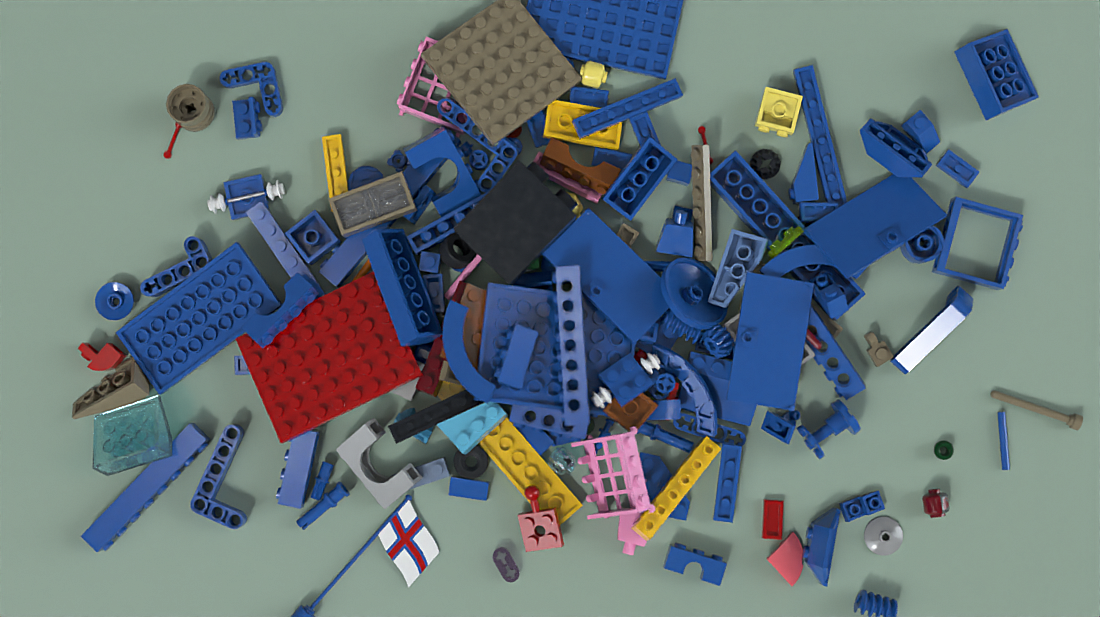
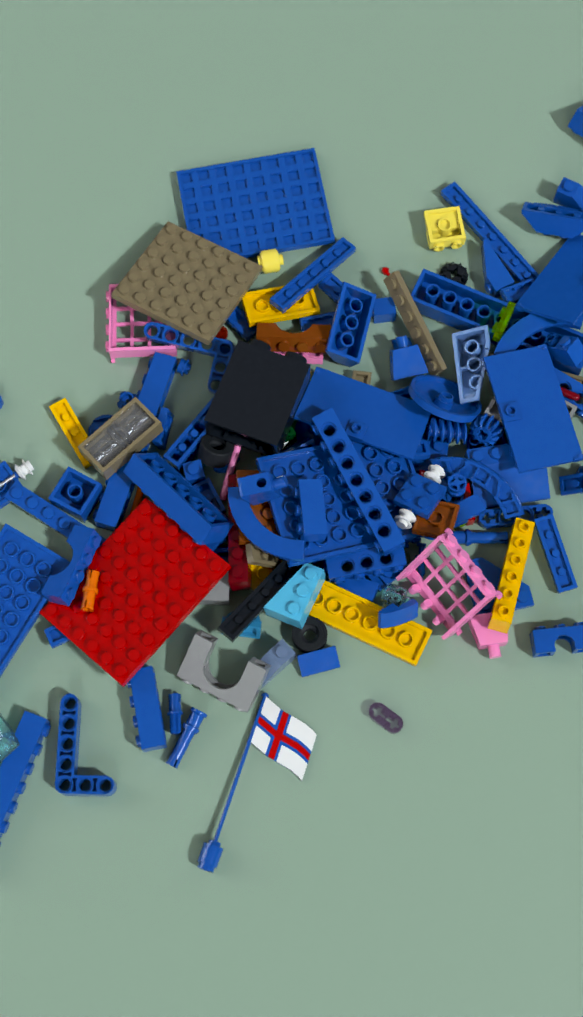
camera: 25 degrees left, 15 degrees down
blue arch [403,126,481,217] -> none
blue wheel [469,149,489,171] -> none
plate [517,485,564,552] -> none
blue plate [569,86,609,108] -> none
none -> orange pin [80,570,100,612]
none -> blue torso [237,472,288,506]
none -> blue slope [378,598,418,628]

